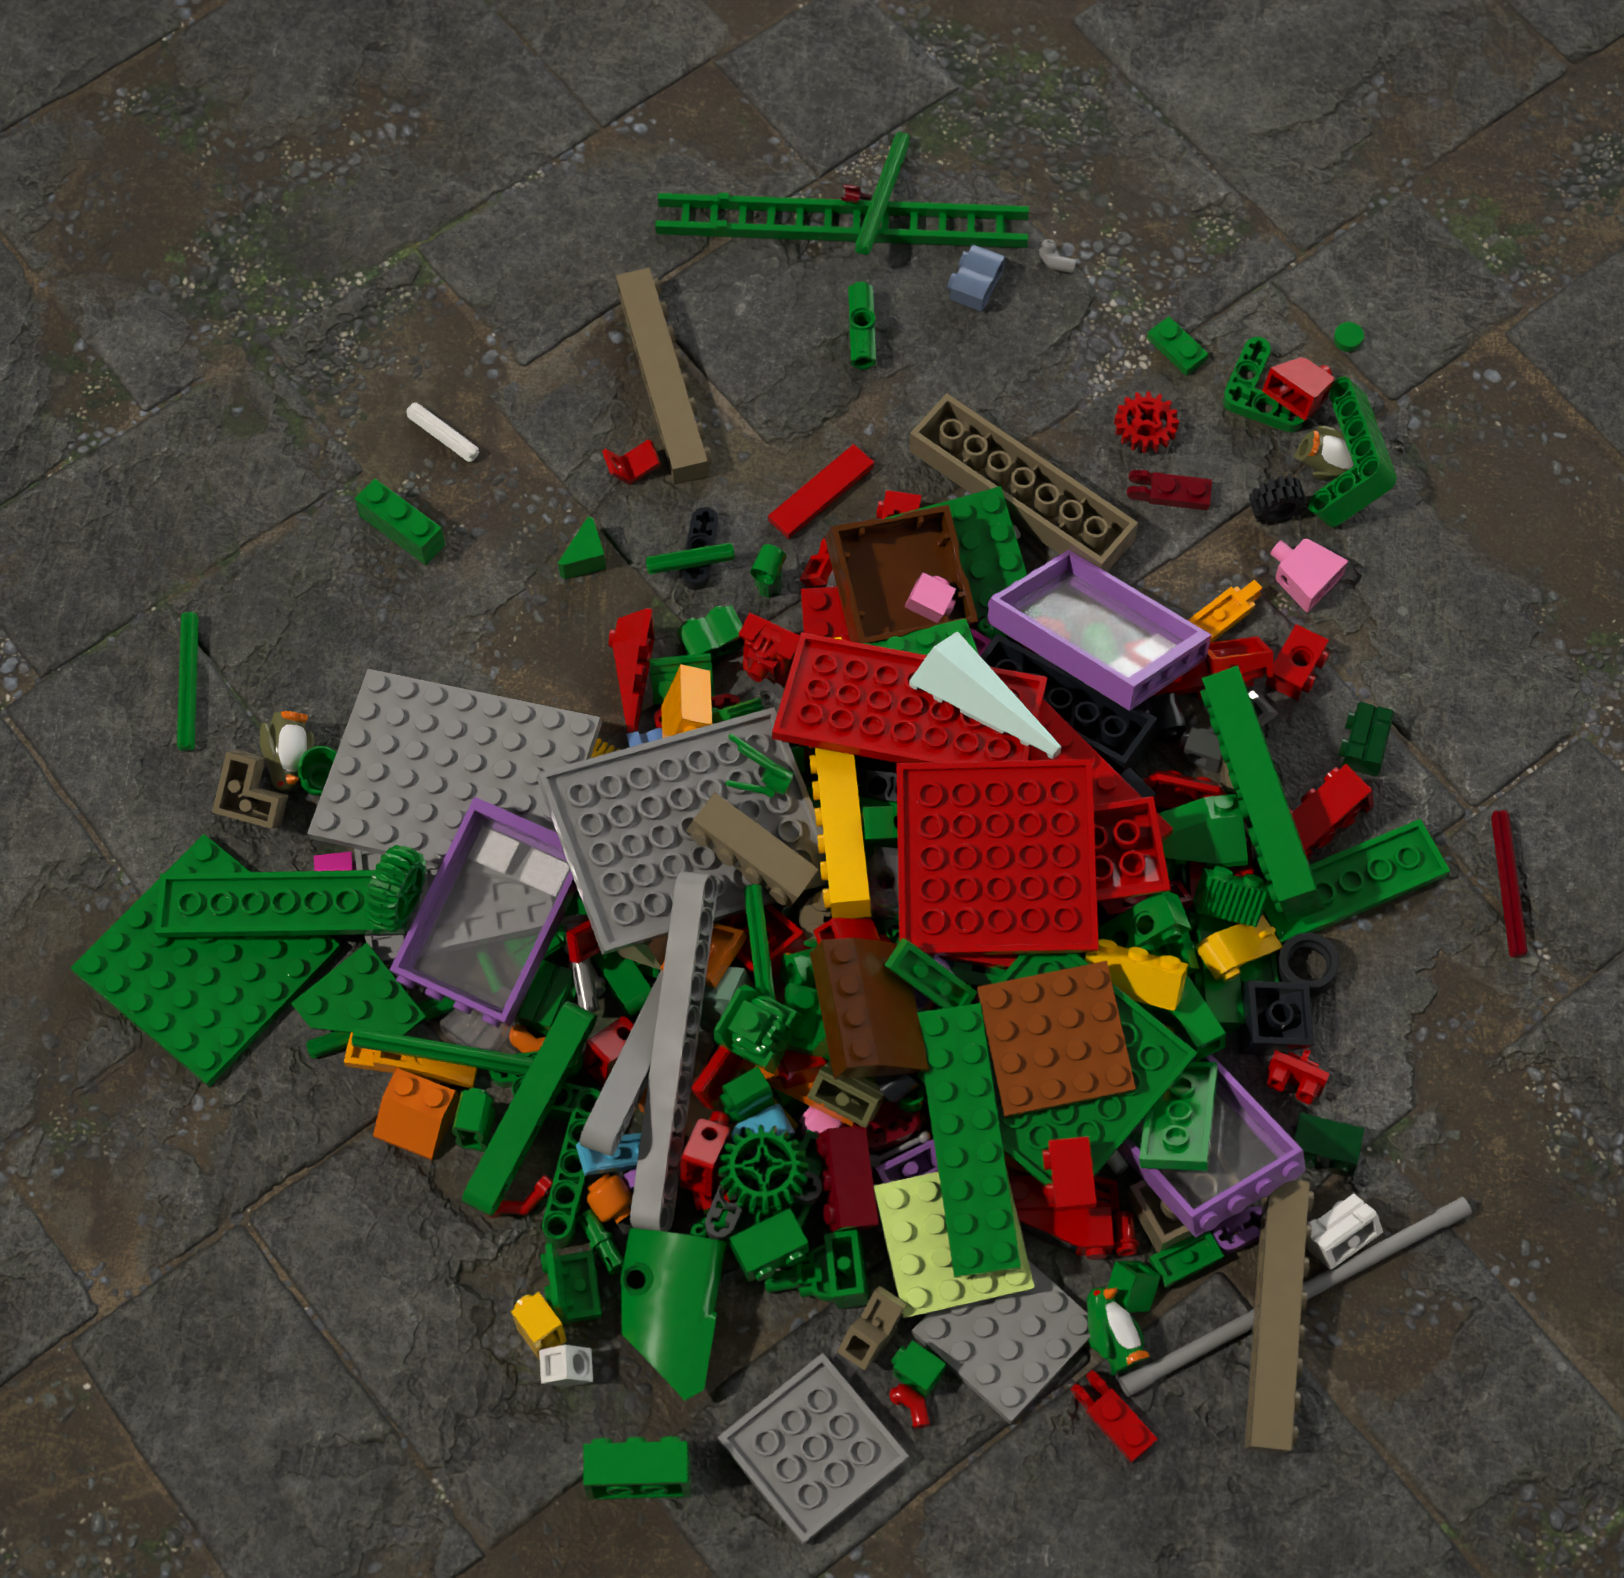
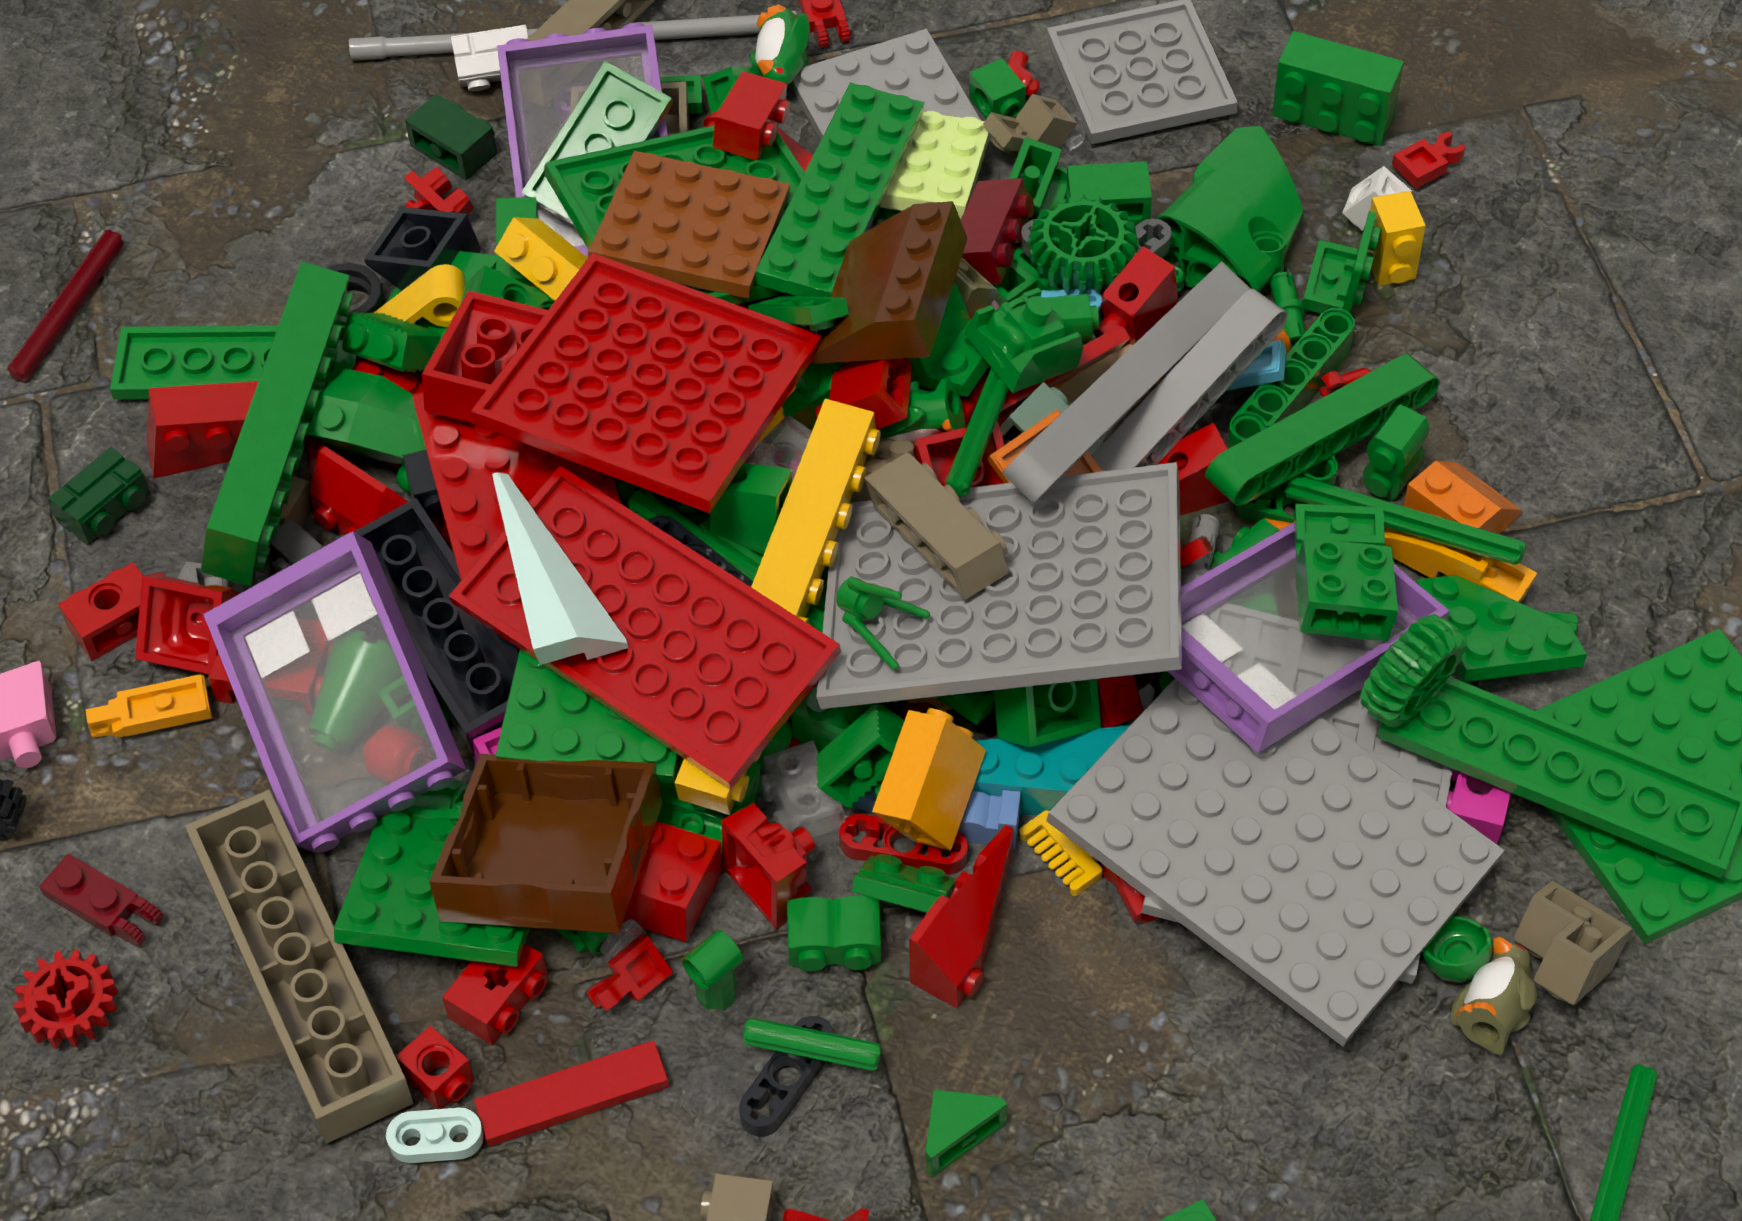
camera: 155 degrees left, 10 degrees down
bright pink brick [905,573,956,623] -> none
none -> light aqua plate [386,1108,484,1163]
none -> red brick [396,1025,475,1109]
none -> green plate [1294,504,1385,566]
none -> green brick [1295,537,1398,642]
none -> red plate [1392,132,1466,189]

